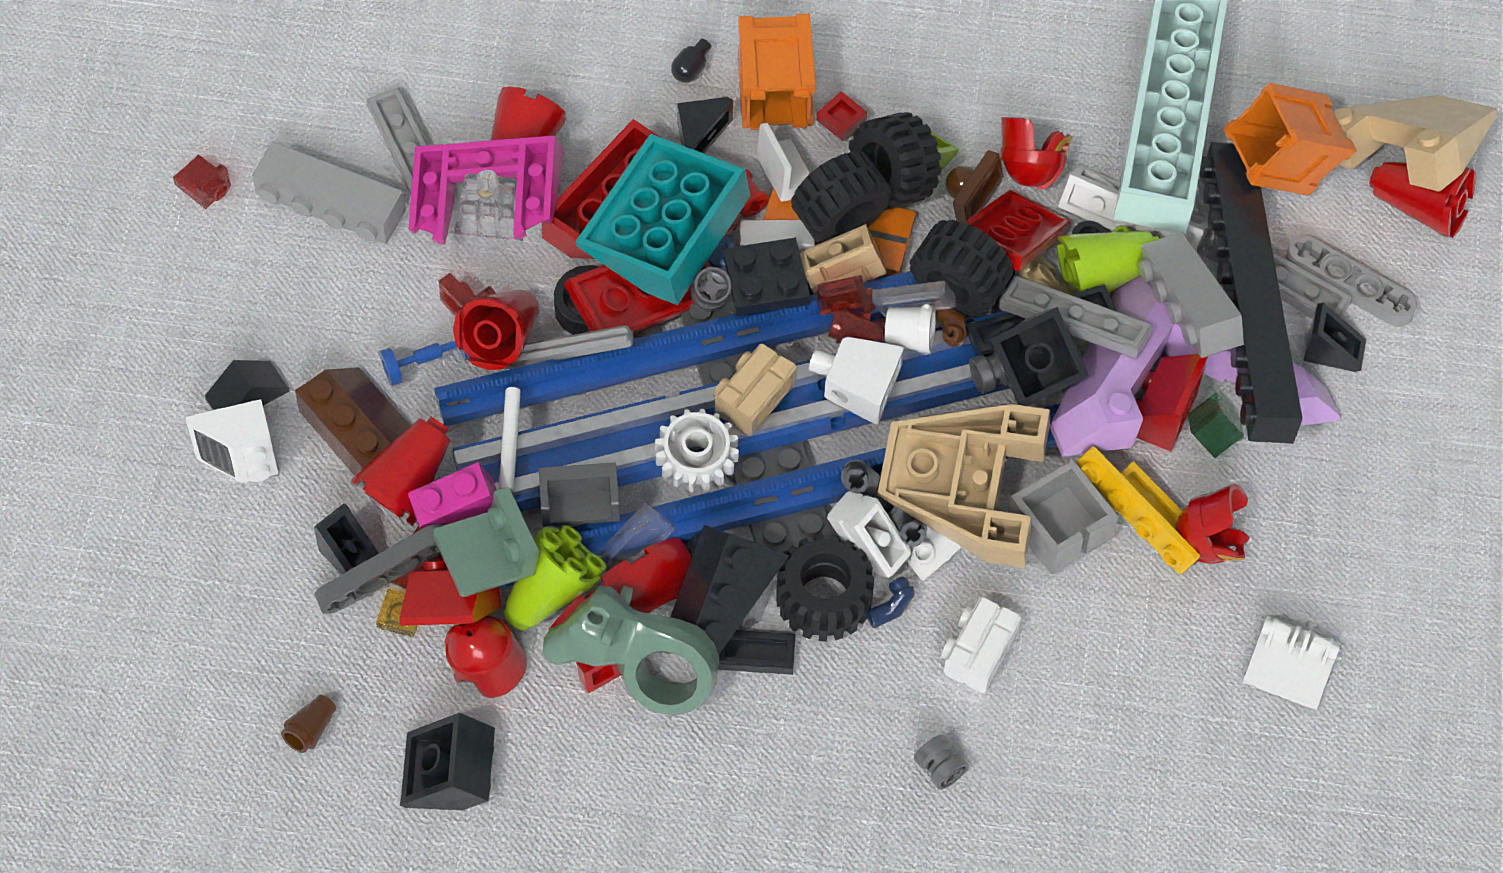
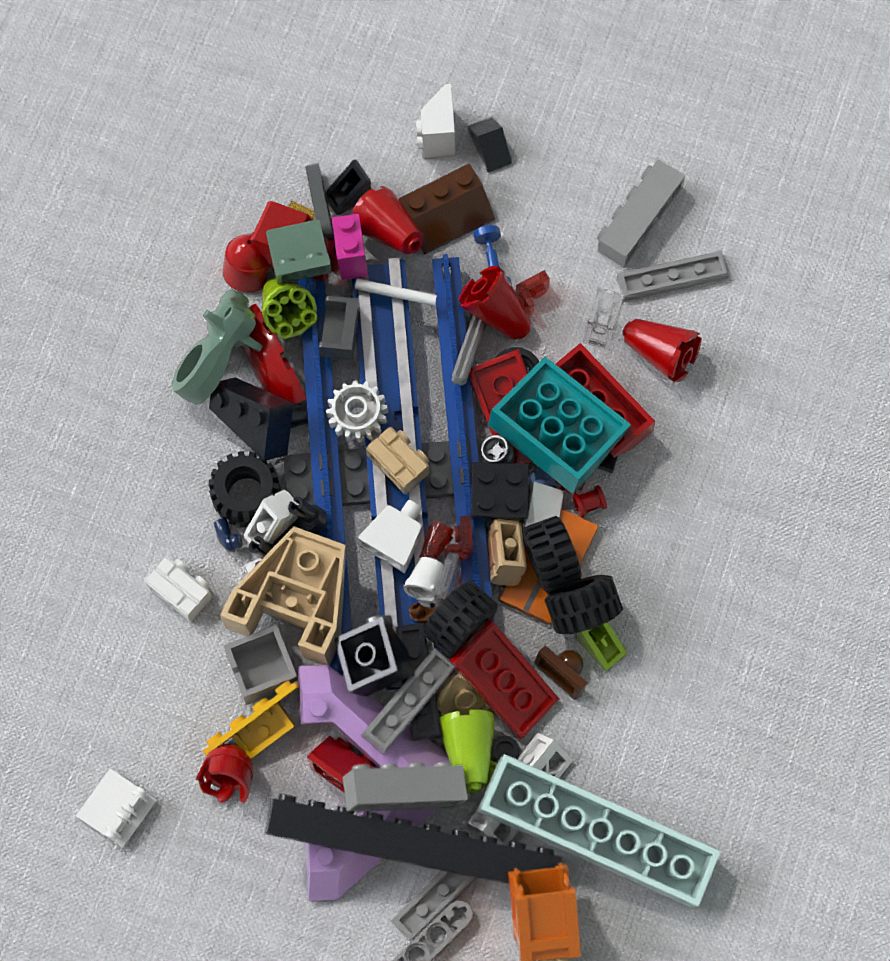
camera: 105 degrees right, 10 degrees up
clear red bracket [173,154,231,209] -> none
reddish brown cone [281,695,336,753] -> none
black slope [400,712,495,811] -> none
dark pink wedge [408,136,563,244] -> none
clear tile [598,503,675,572] -> none
black cylinder [671,38,712,83] -> none
black slope [677,97,733,153] -> none
black tile [718,630,796,675] -> none
orange container [738,14,816,130] -> none
white panel [756,123,810,202] -> none
red plate [816,91,867,141] -> none
flat silver wheel [914,734,969,790] -> none
red helmet [1000,117,1072,190] -> none
clear green panel [1188,392,1244,458] -> none
black slope [1303,302,1366,372] -> none

